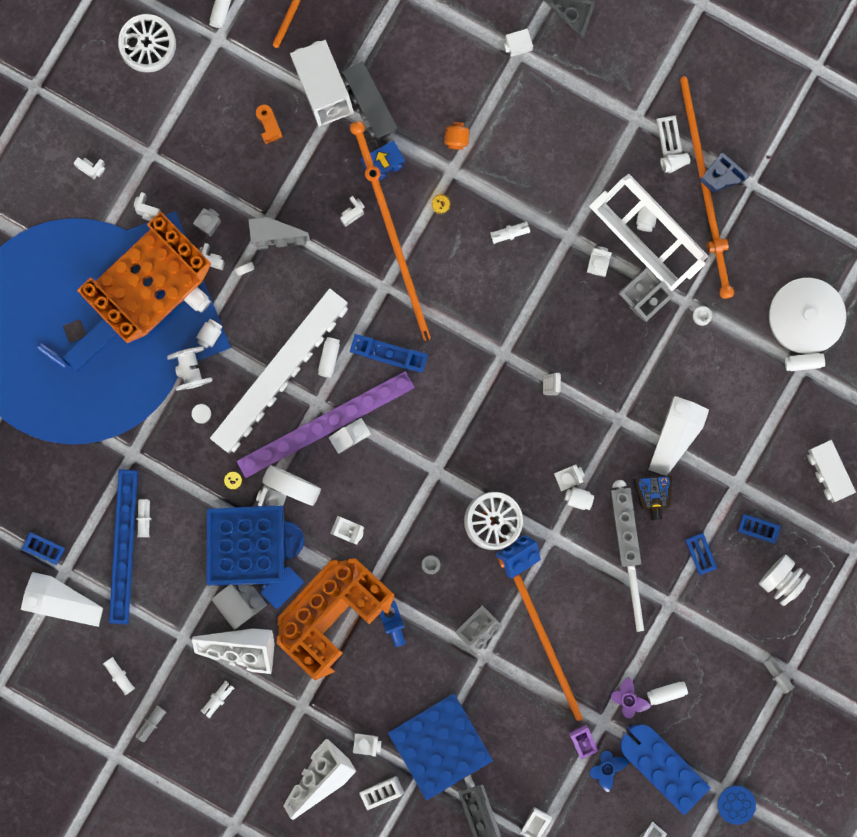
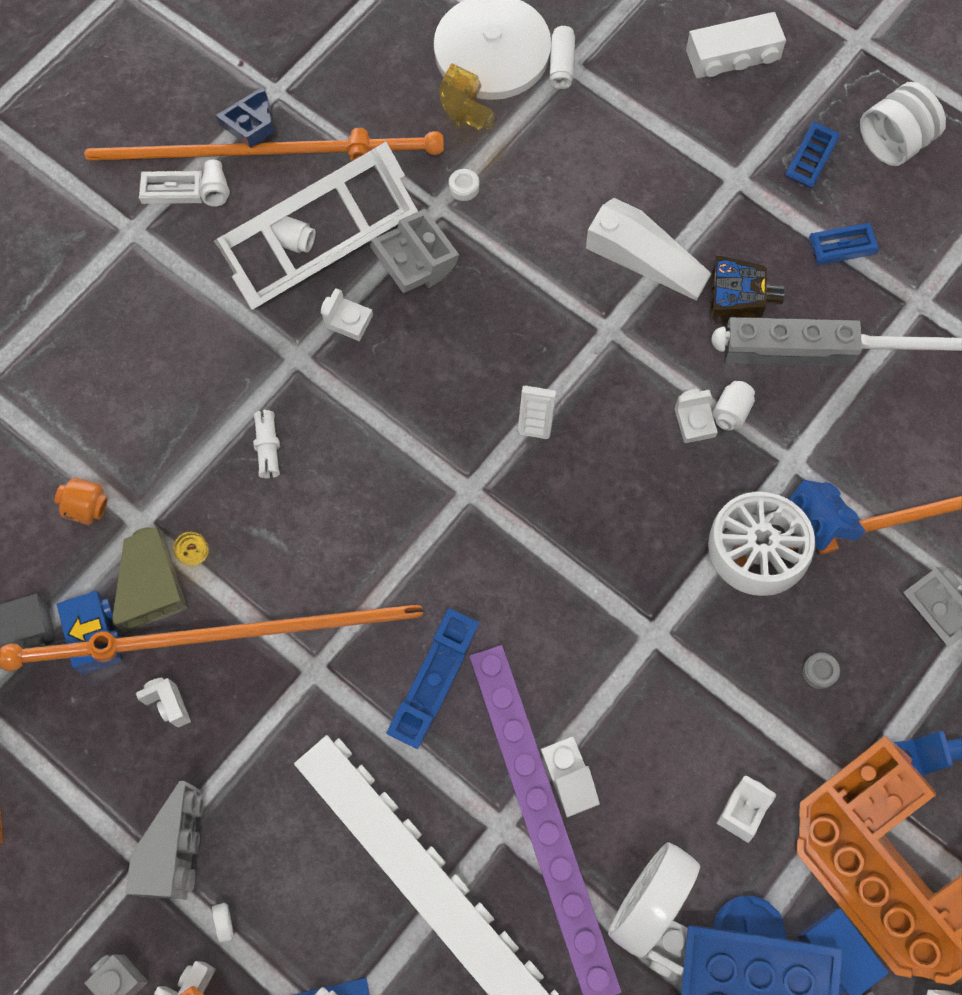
camera: 75 degrees left, 15 degrees down
white piece [318,337,340,378] -> none
none -> olive slope [112,527,188,633]
none -> clear yellow brick [439,63,497,130]

